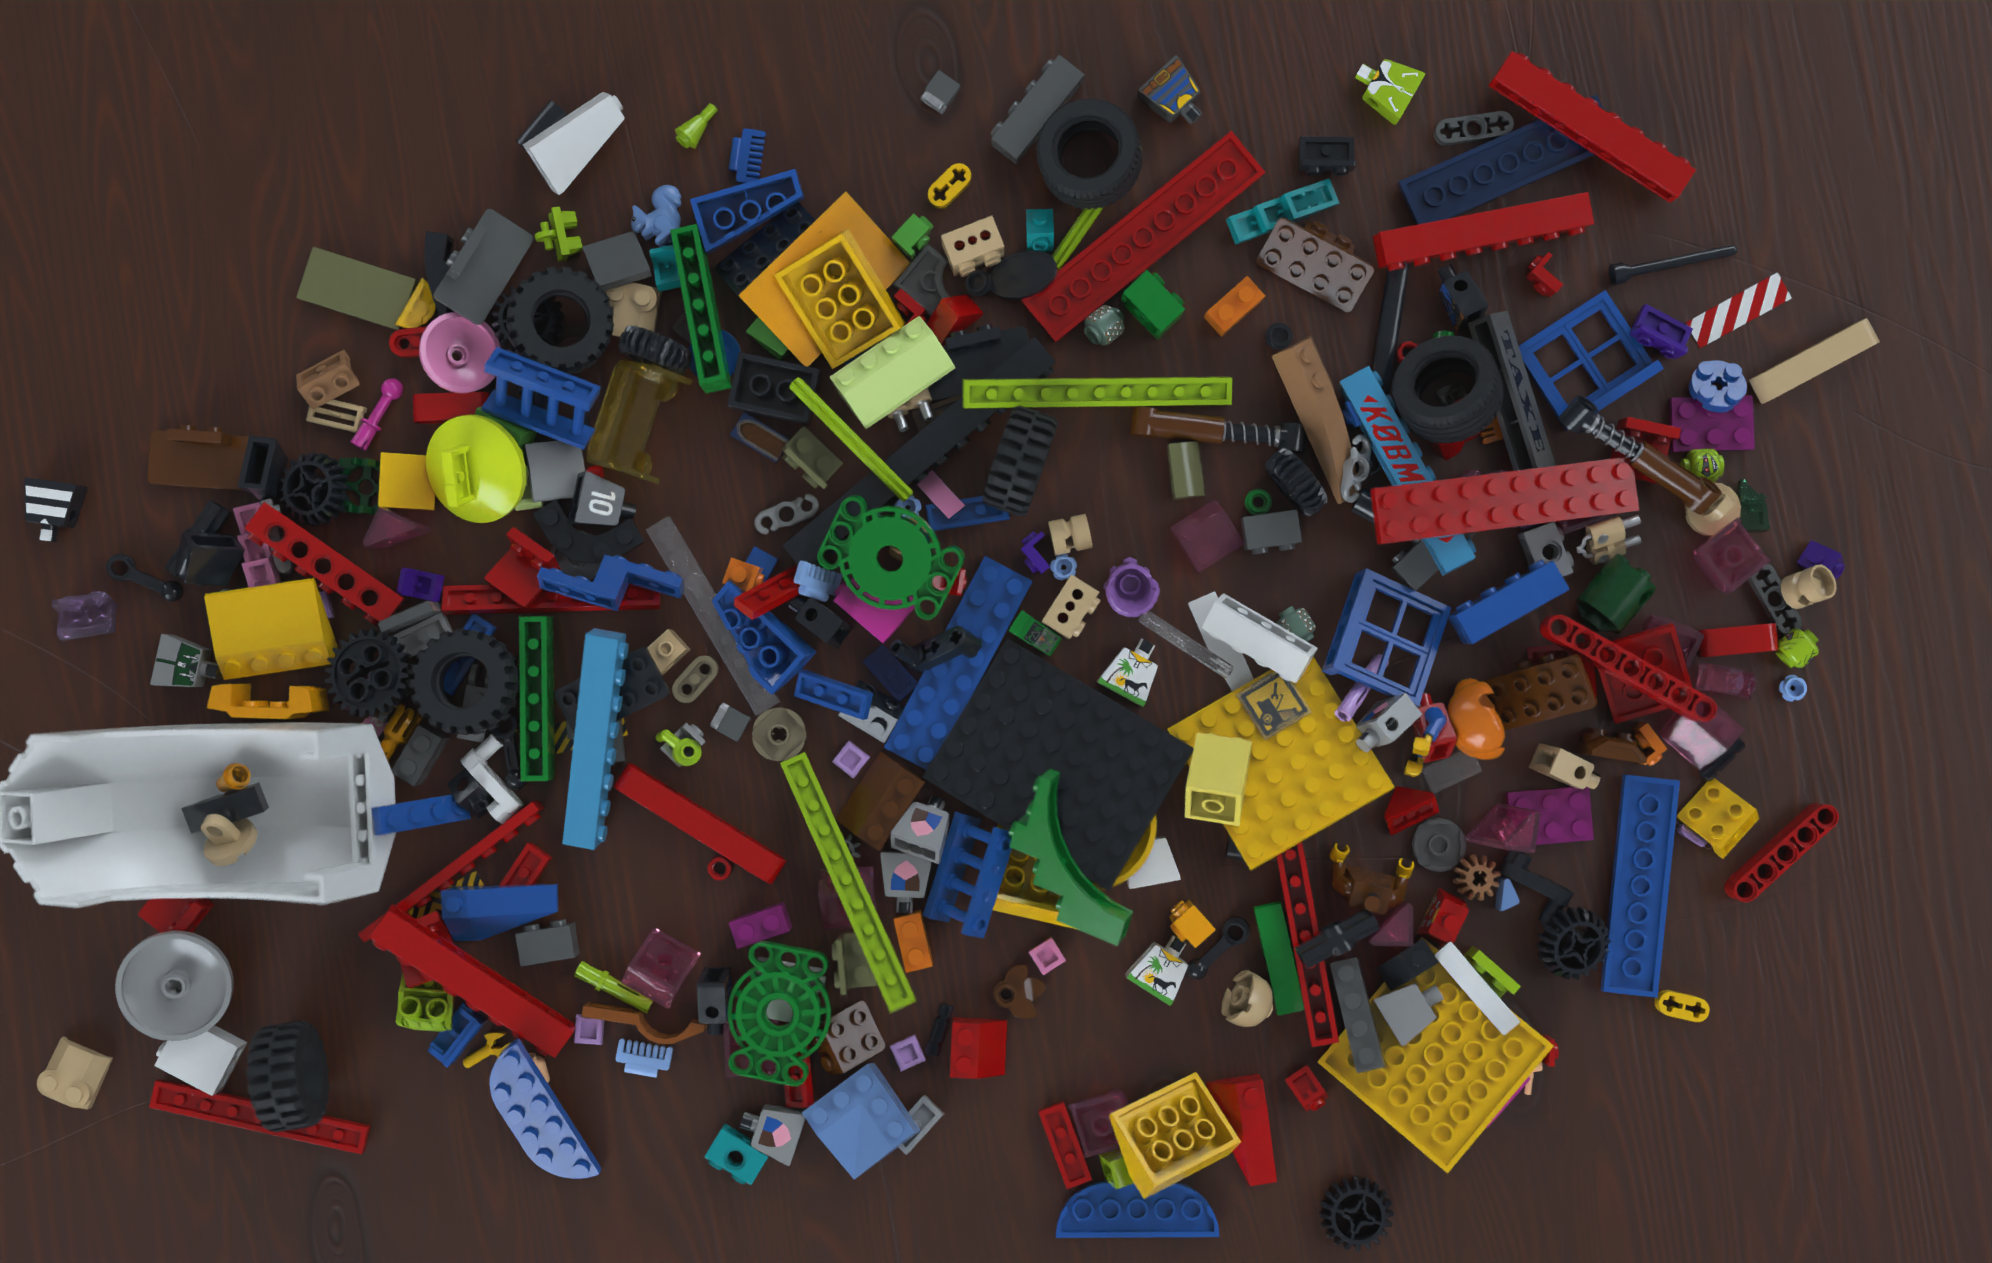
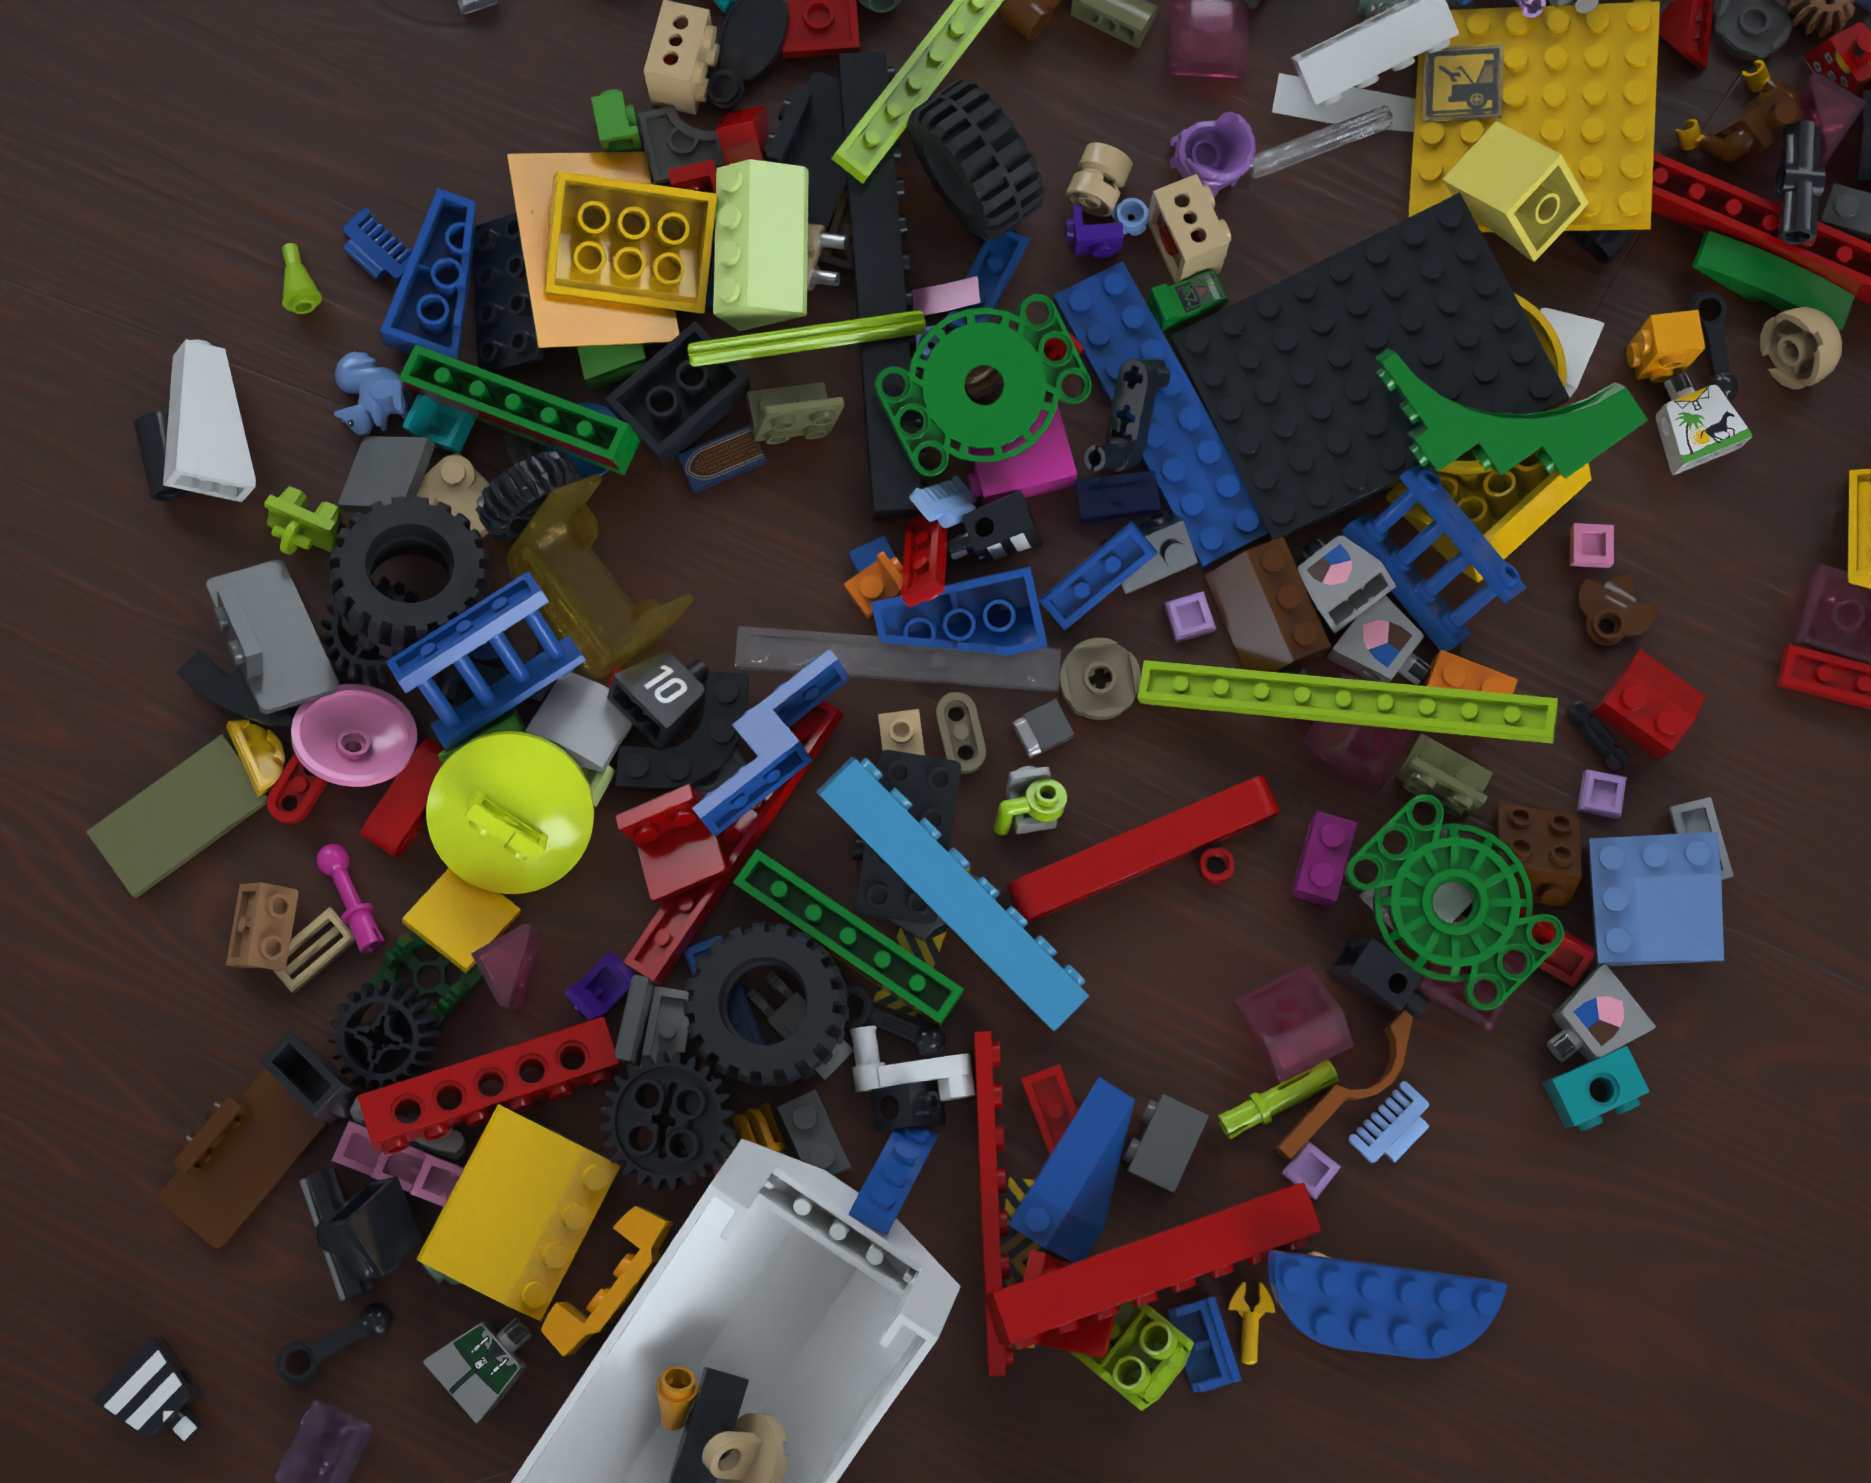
camera: 65 degrees left, 10 degrees down
light grey piece [754,494,819,535] -> none
yellow beam [928,163,971,209] -> none
torso [1097,638,1158,707] -> none

